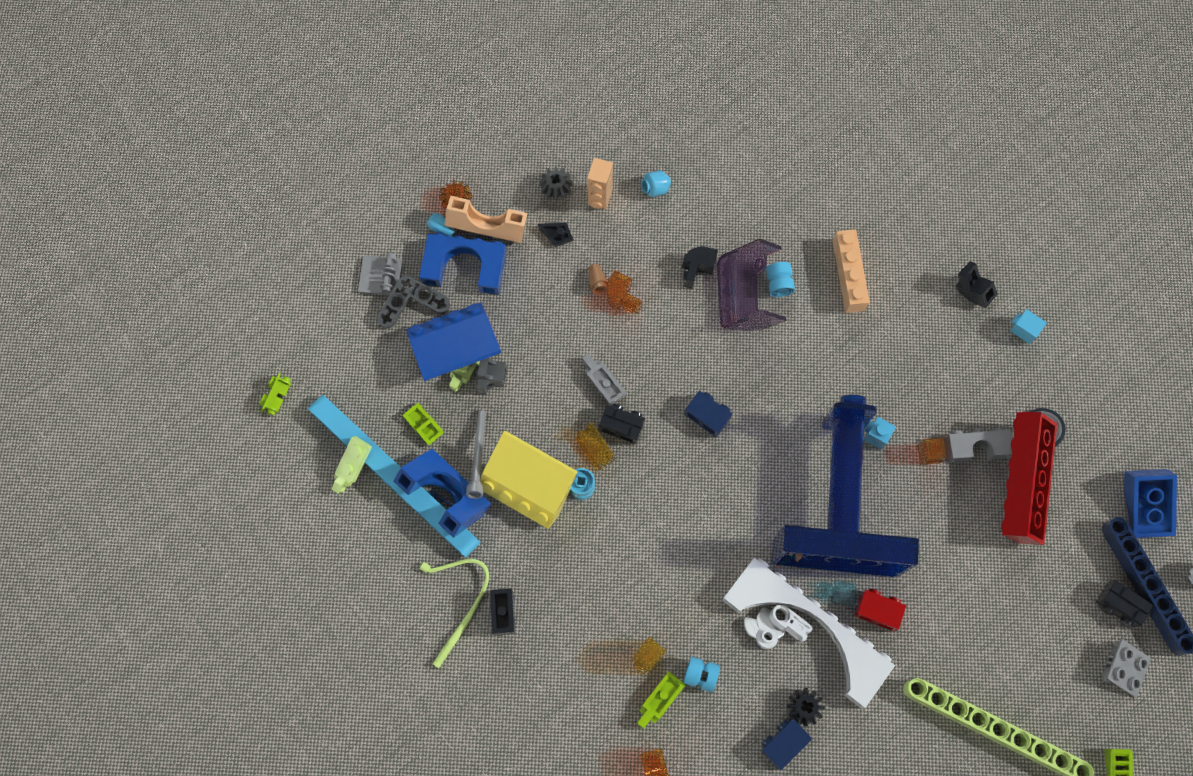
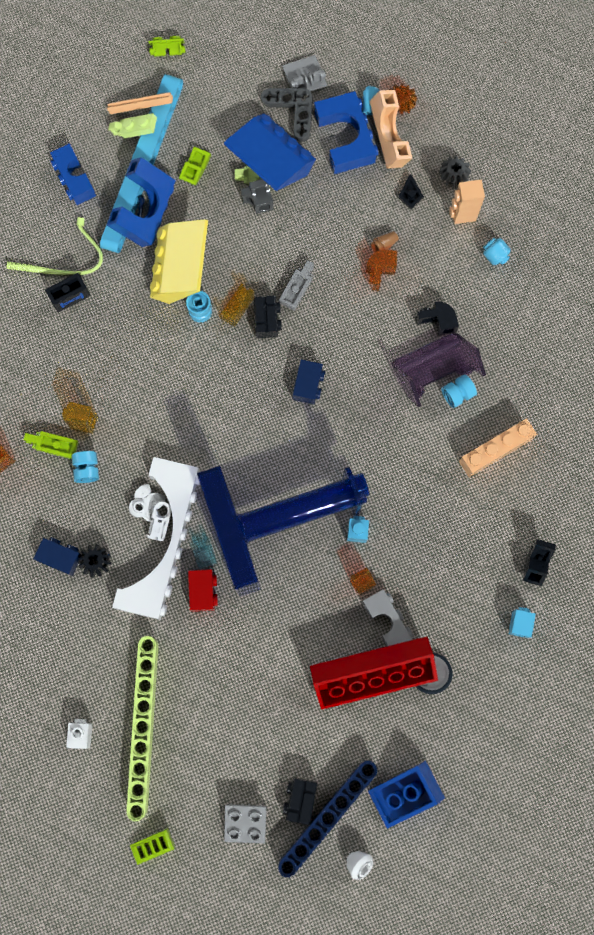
camera: 65 degrees right, 5 degrees up
light grey piece [466,409,486,499] -> none
none -> blue arch [50,143,96,205]
none -> light nougat axle [107,92,173,114]

